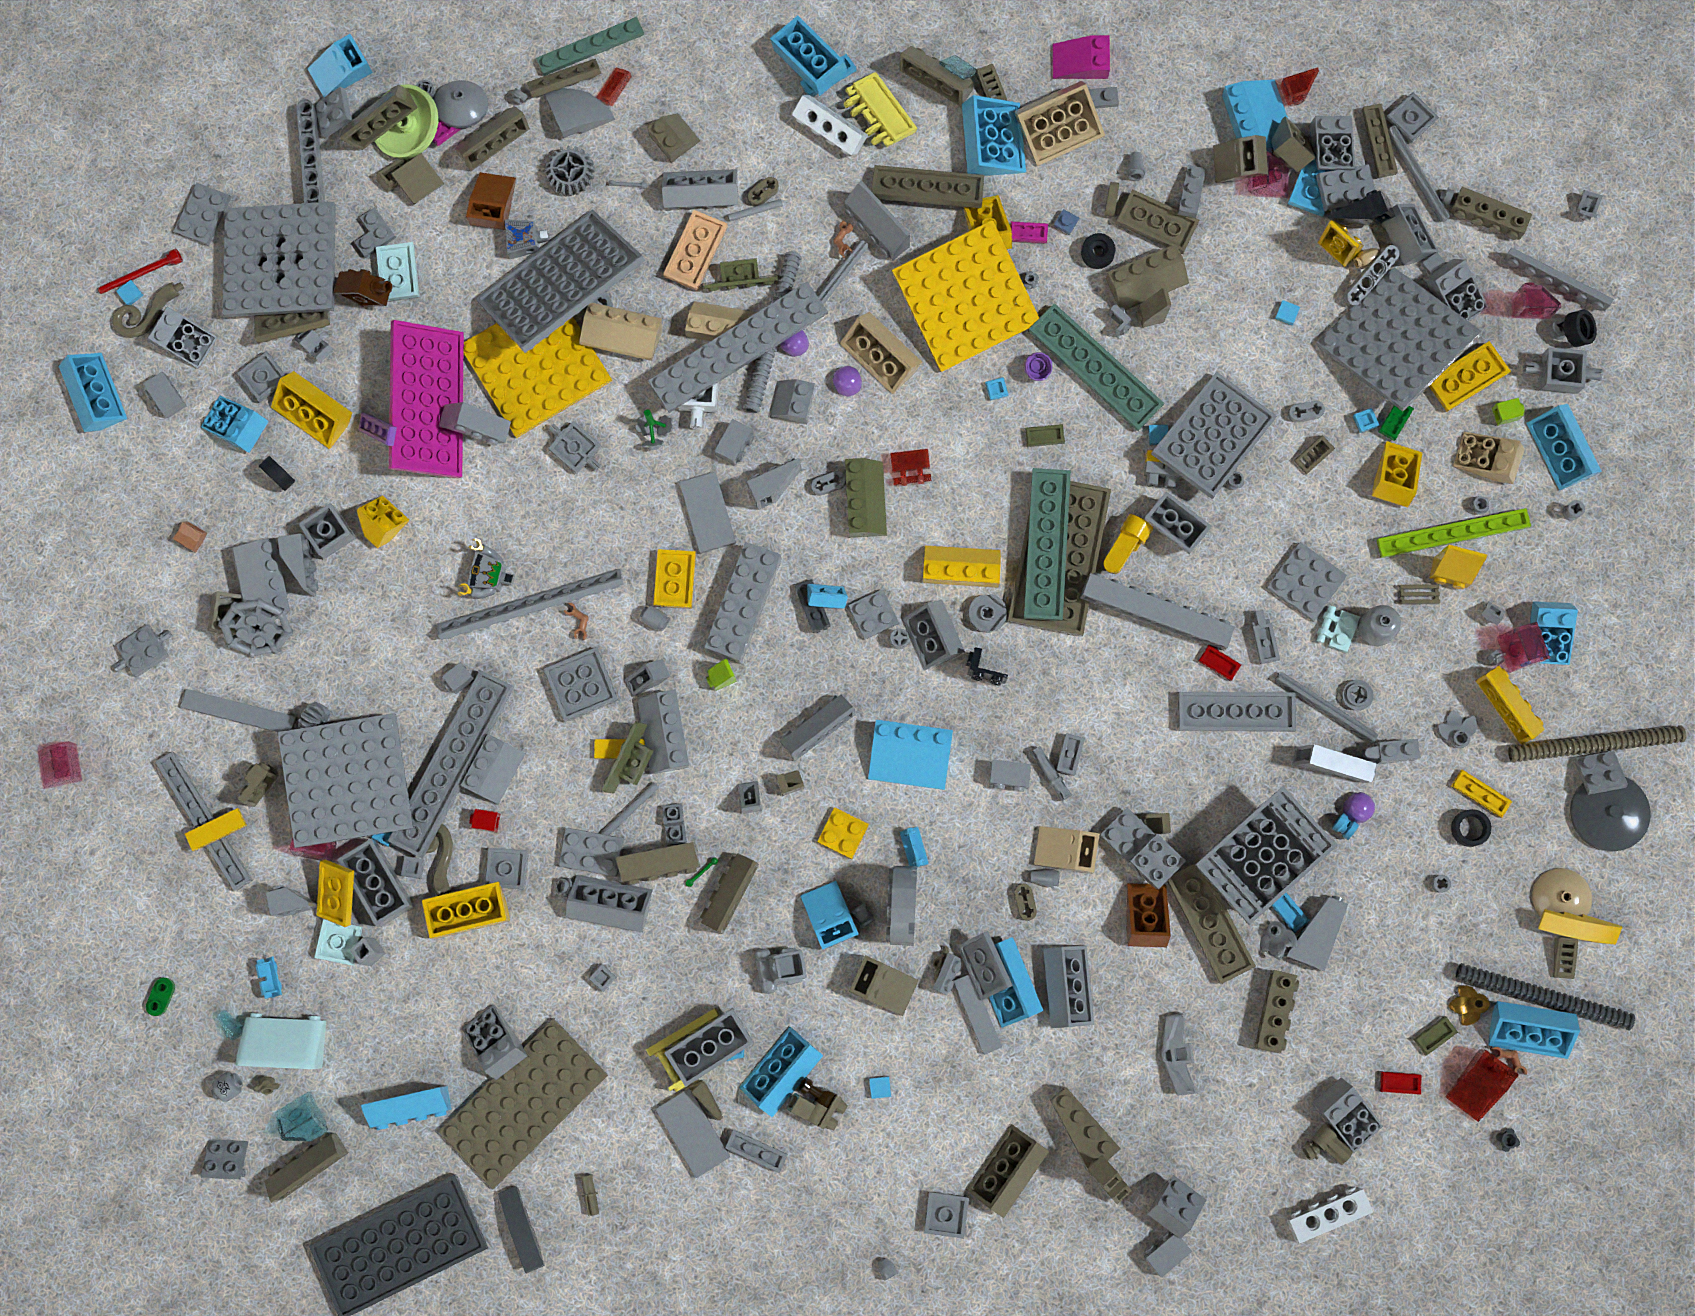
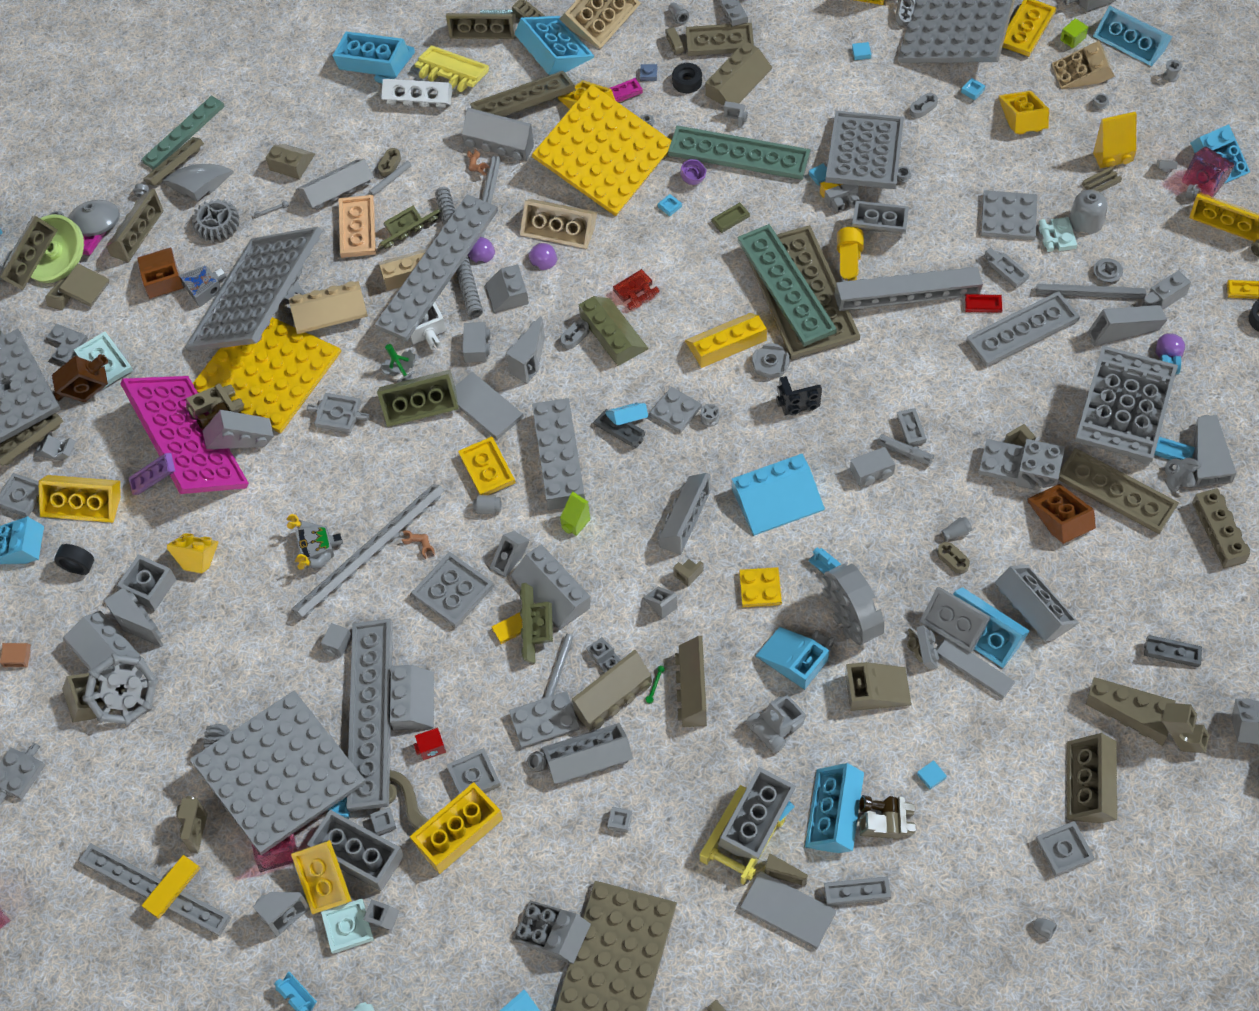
camera: 30 degrees left, 20 degrees down
light grey tile [181,689,297,732] -> none
clear red slope [597,67,632,106] -> none
light grey slope [902,600,965,670] -> none
tan slope [1034,826,1100,874] -> none
dark tan slope [1136,287,1171,328] -> none
light grey plate [1161,1013,1198,1096] -> none
dark tan slope [1294,435,1335,475] -> none
lime plate [1376,508,1531,558] -> none
green plate [1378,405,1414,441] -> none
light grey plate [1438,710,1477,748] -> none
none -> dark tan hips [186,384,244,430]
none -> olive slope [377,370,459,427]
none -> dark grey hinge [1144,635,1202,667]

